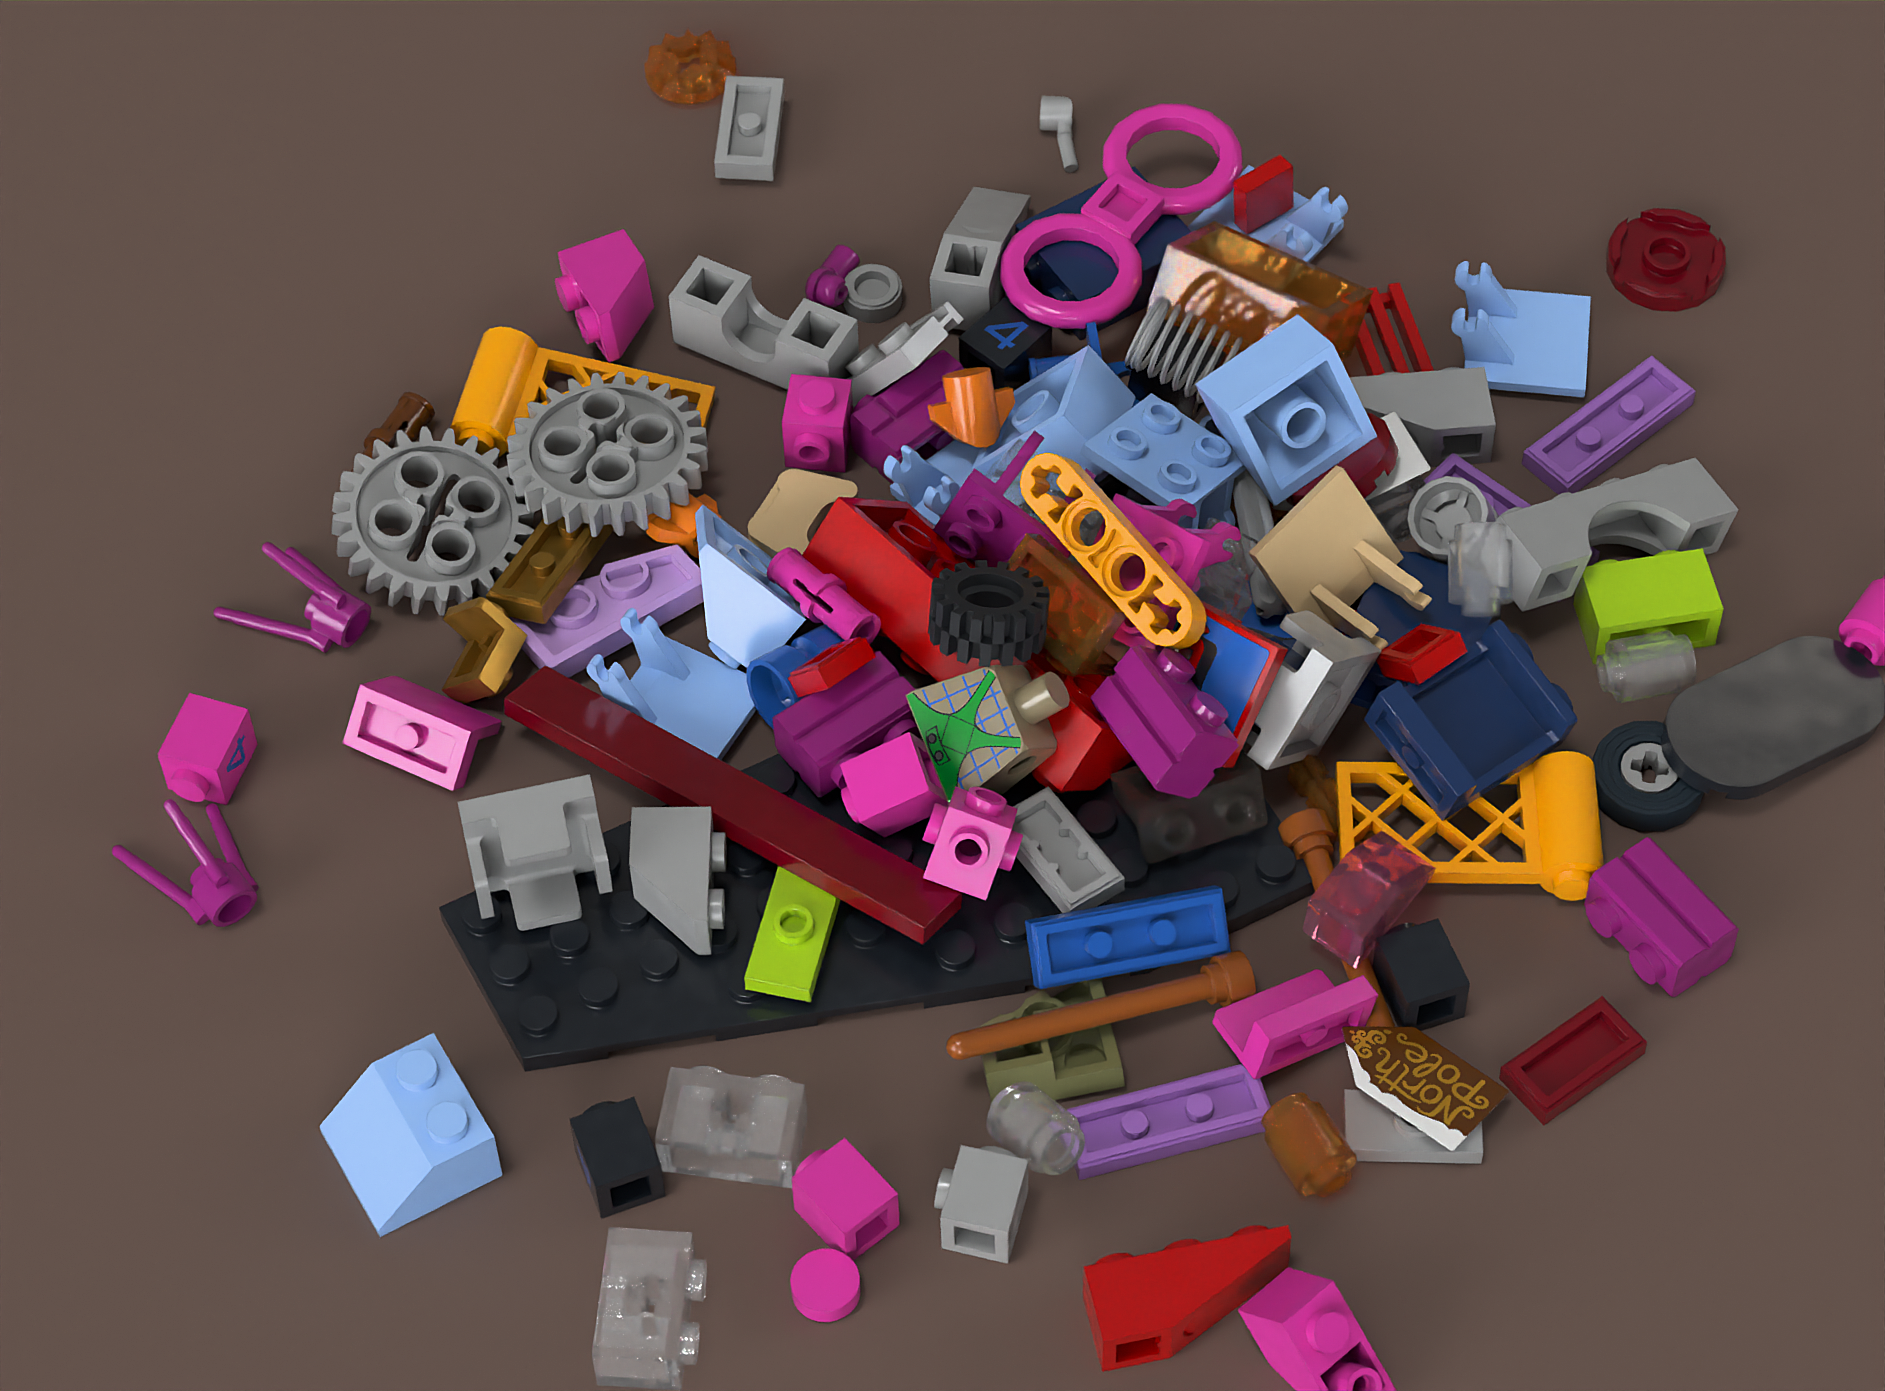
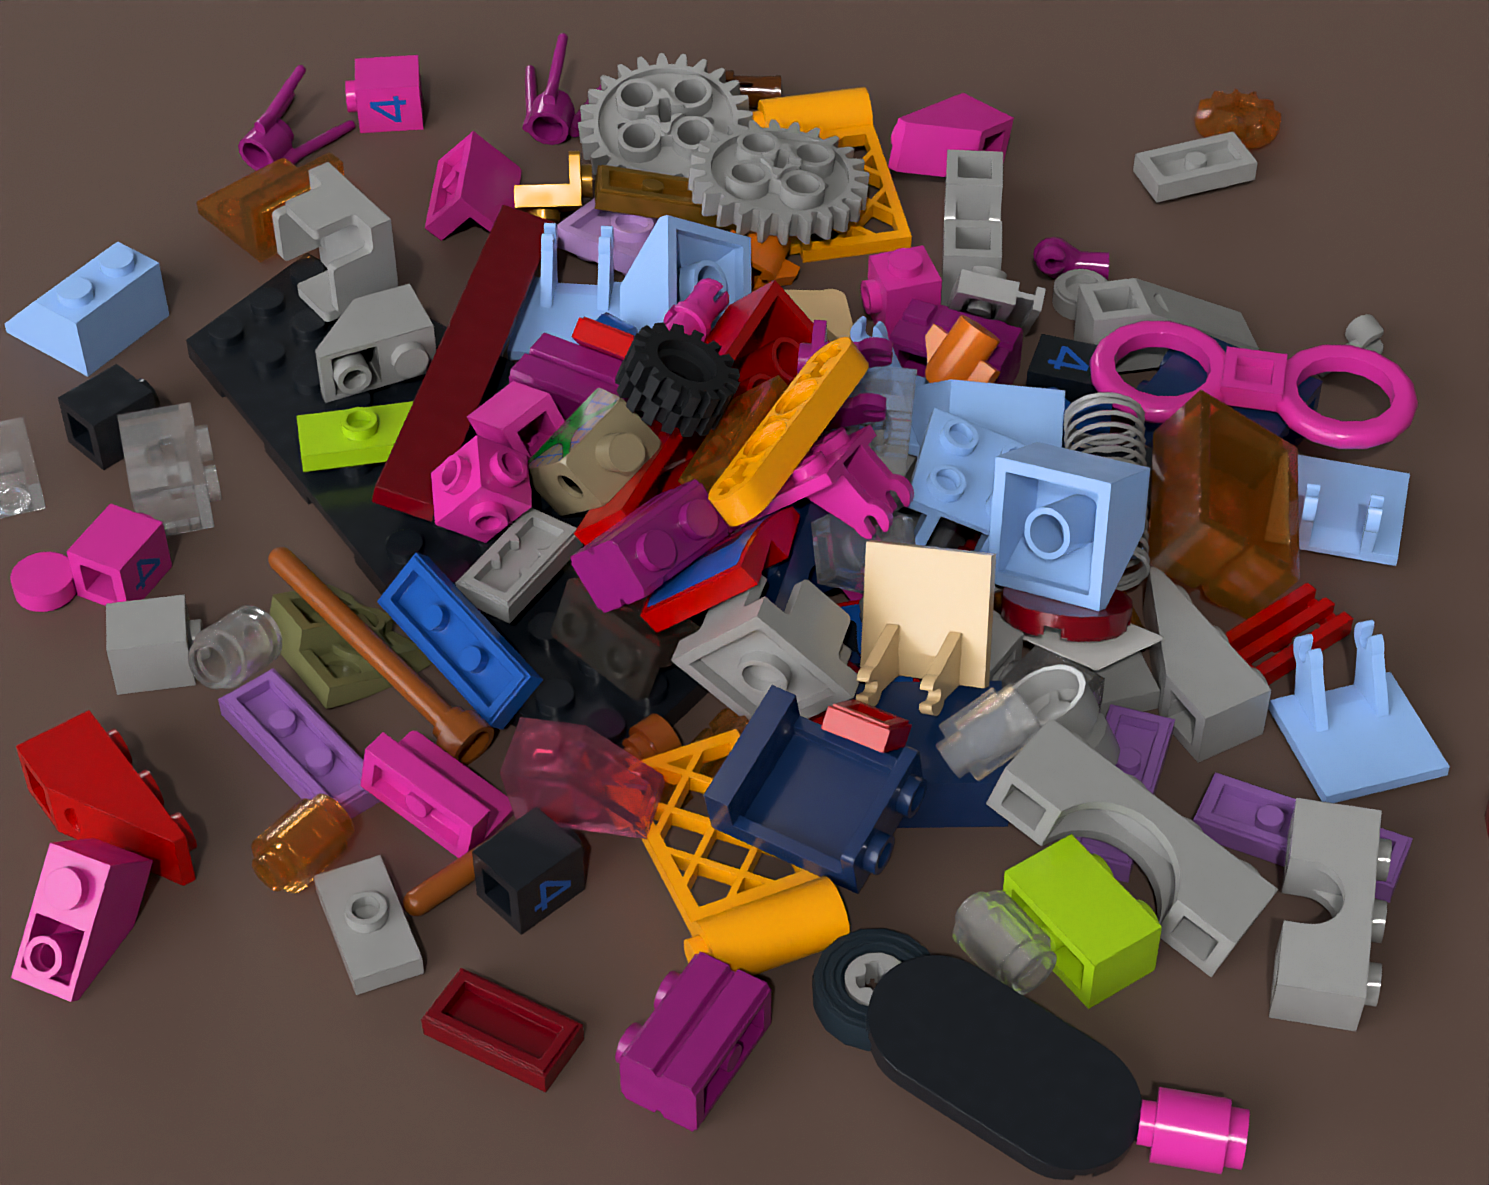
camera: 65 degrees right, 10 degrees down
red tile [1233,155,1294,234] -> none
sticker [1342,1026,1509,1151] -> none
none -> clear orange bracket [196,152,345,262]
none -> light grey arch [1269,798,1392,1031]

